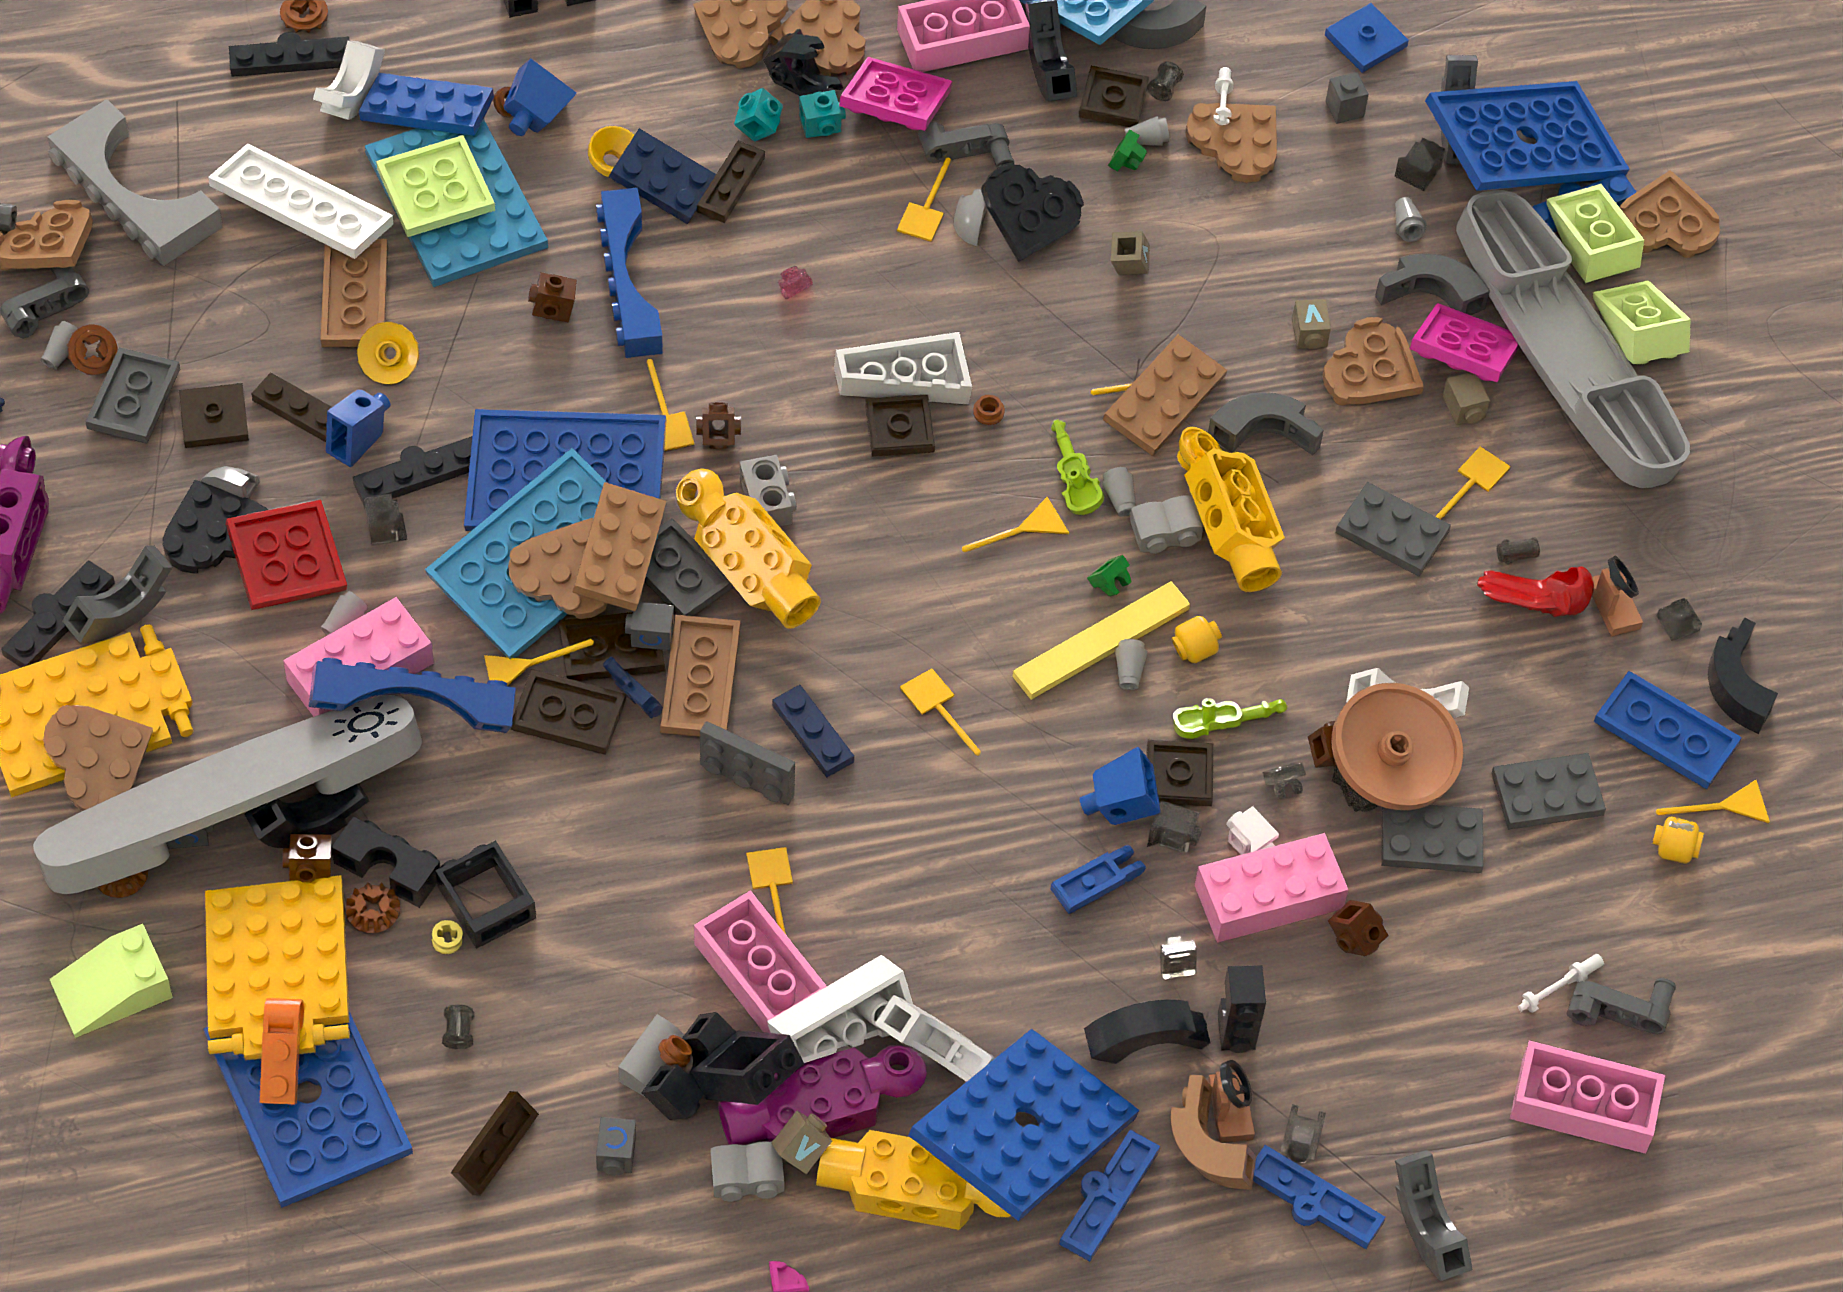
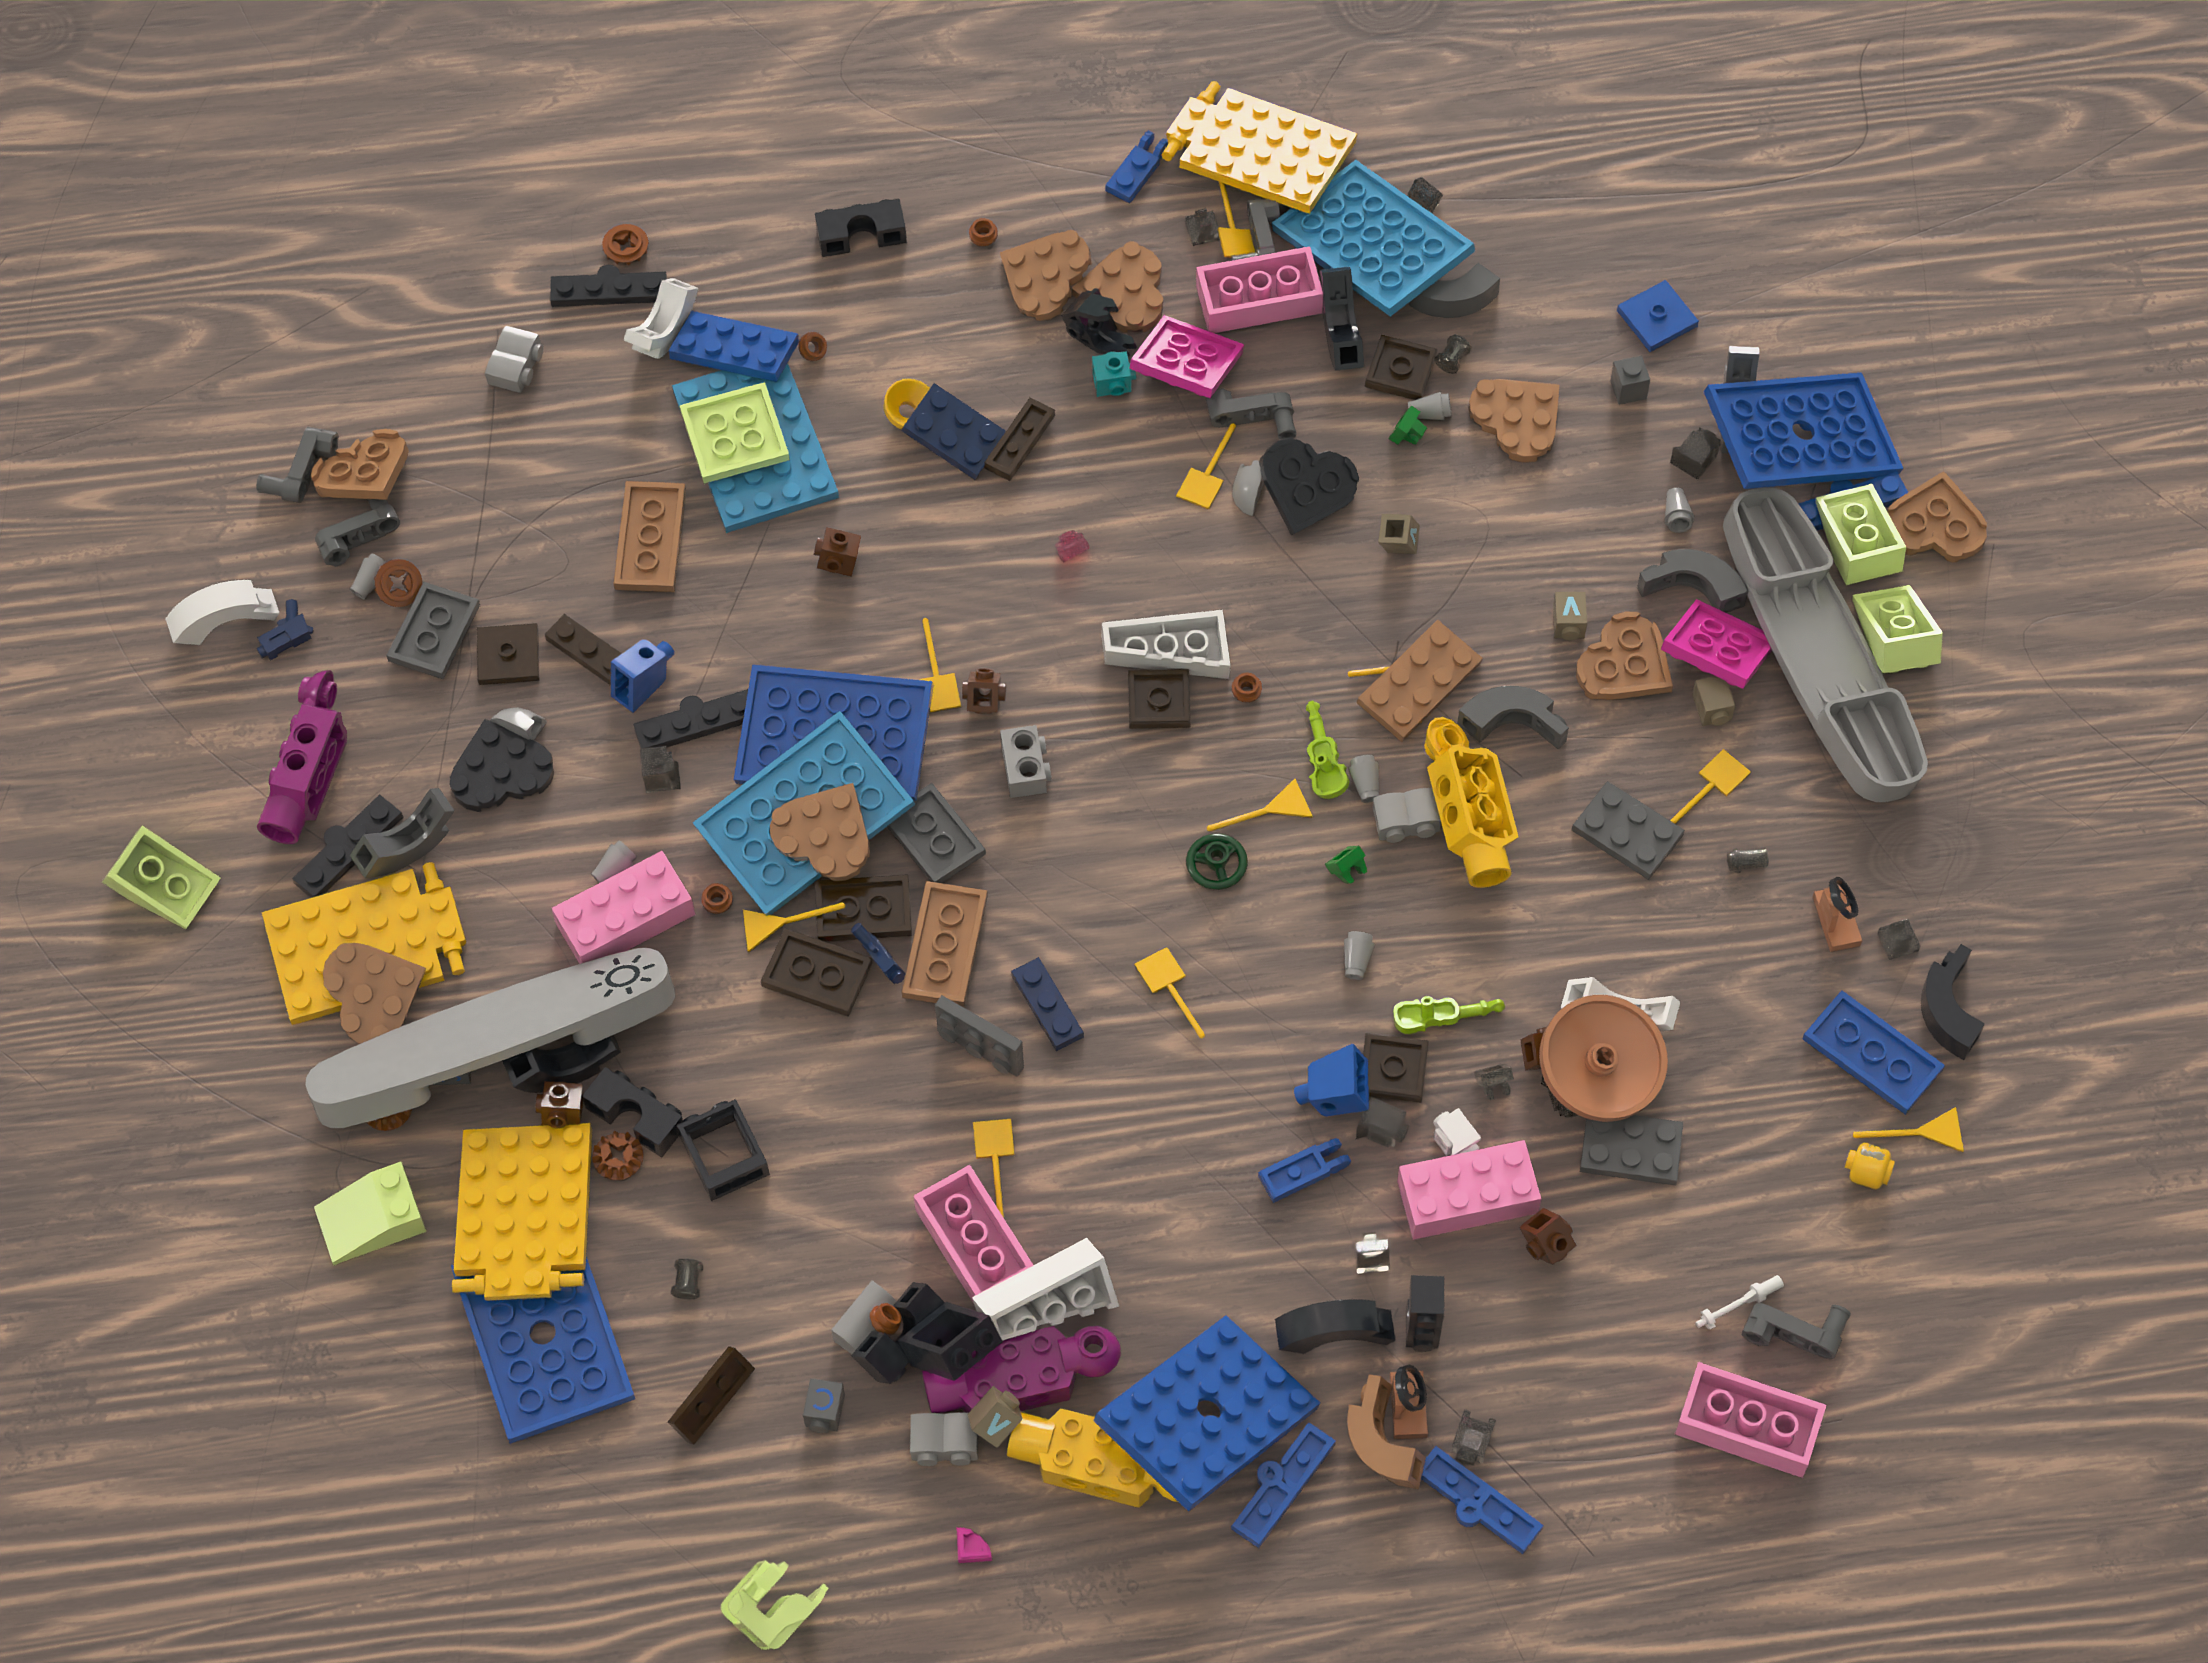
camera: 10 degrees right, 5 degrees up
light grey arch [47,99,223,266] -> none
white plate [208,144,393,259] -> none
red plate [226,500,347,610] -> none
orange plate [259,998,304,1105] -> none
blue arch [309,658,516,733] -> none
yellow dish [357,322,419,384] -> none
light yellow bush [432,920,463,954] -> none
blue torso [504,58,577,136] -> none
medium nougat plate [572,482,666,611] -> none
blue arch [596,188,663,358] -> none
dark grey brick [625,602,674,650] -> none
yellow brick [676,468,821,629] -> none
teal brick [734,88,783,142] -> none
white arch [875,995,995,1082] -> none
light yellow tile [1012,581,1190,700] -> none
yellow head [1171,616,1222,664] -> none
white piece [1213,67,1233,125] -> none
dark grey arch [1395,1150,1473,1281] -> none
red hair [1477,566,1594,617] -> none
dark grey plate [1491,753,1606,830] -> none
none -> light grey brick [485,326,544,393]
none -> dark orange plate [701,883,733,914]
none -> dark green piece [1186,833,1248,890]

